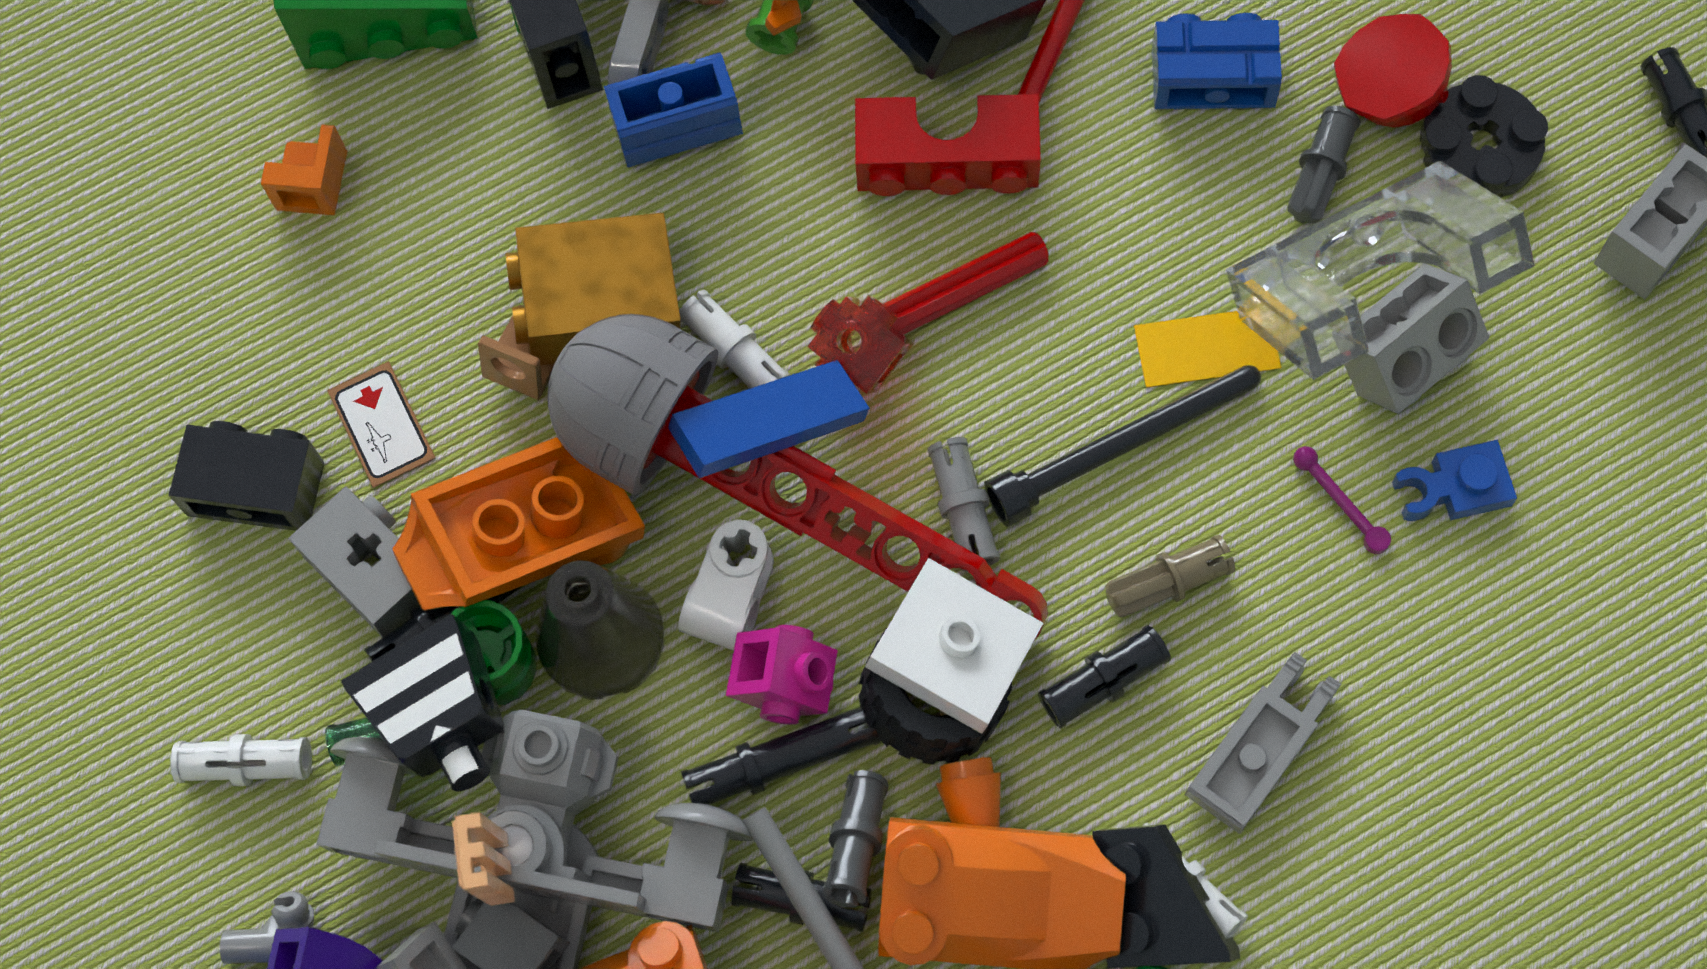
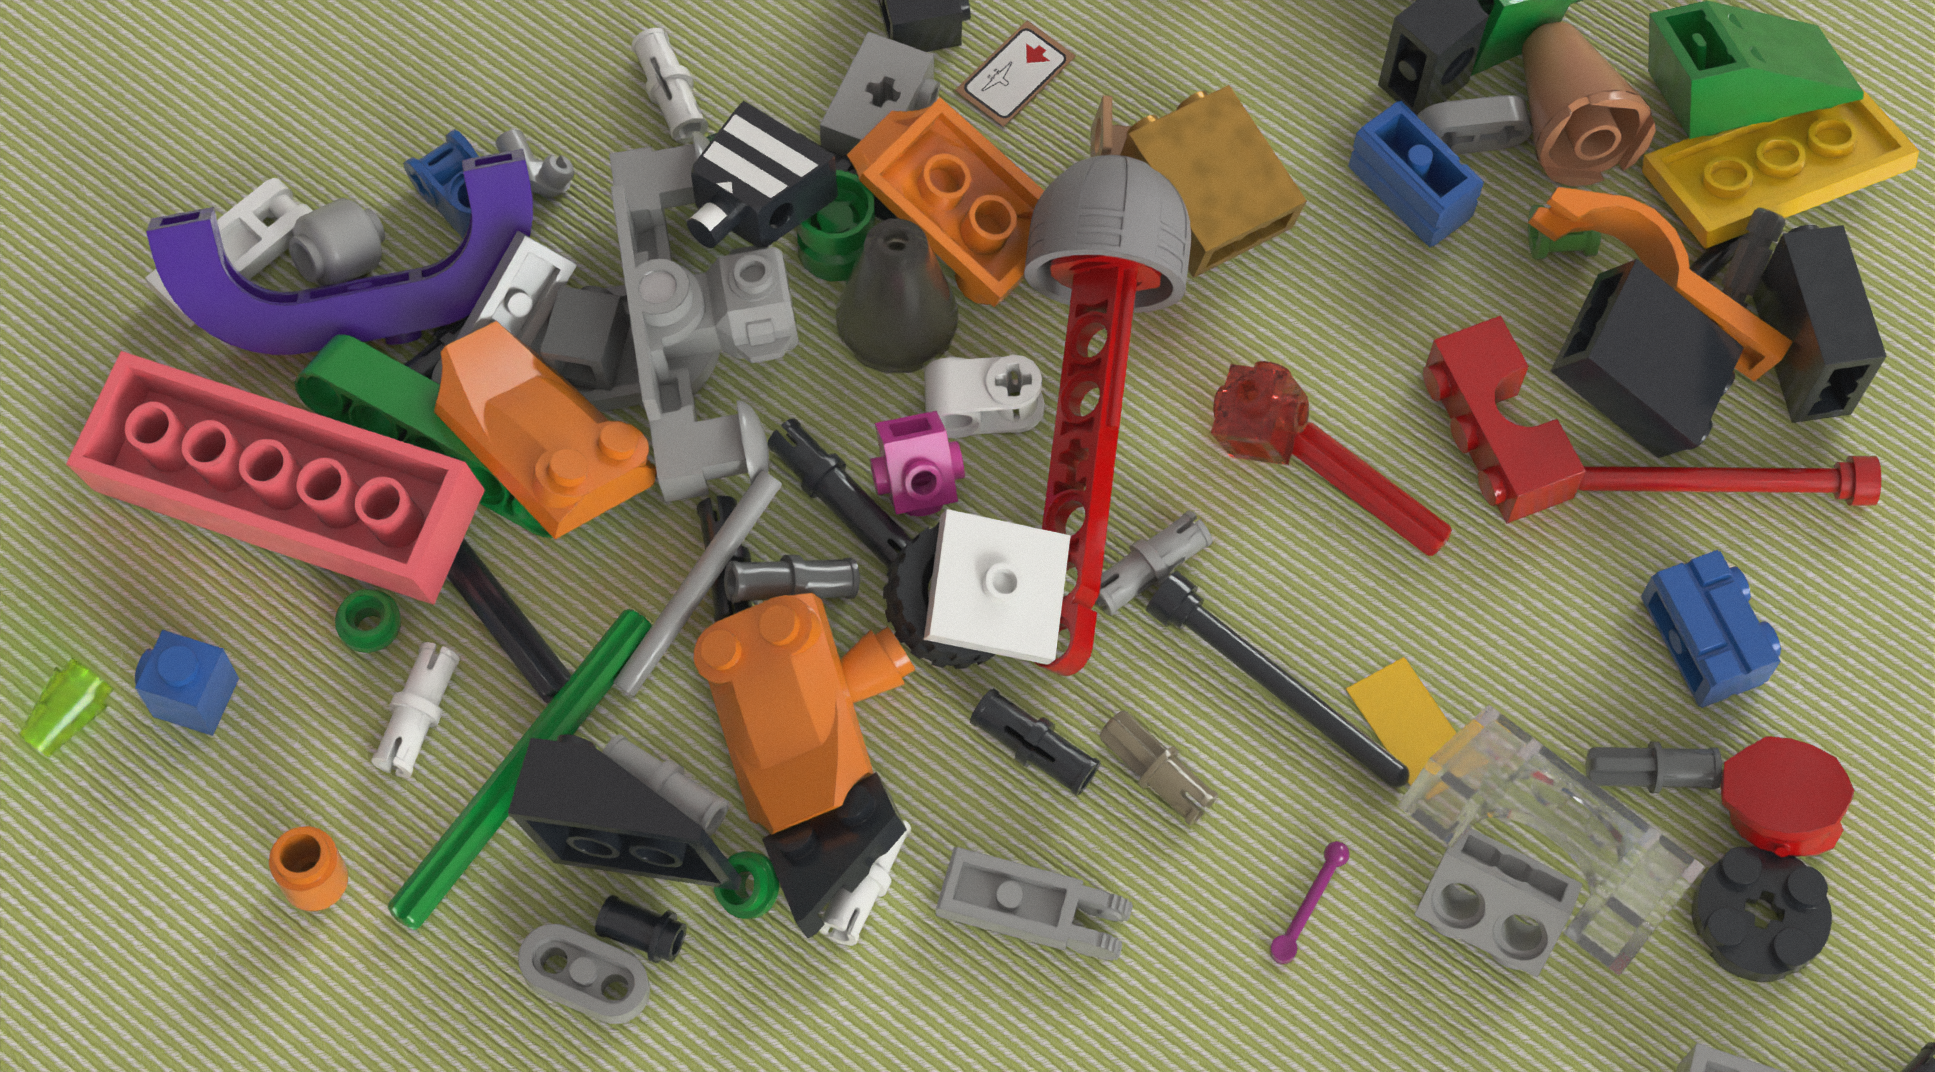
camera: 60 degrees right, 5 degrees down
light nougat tile [452,812,515,906] -> none
blue tile [668,360,870,478] -> none
white pin [679,289,790,388] -> none
blue plate [1392,440,1517,521] -> none

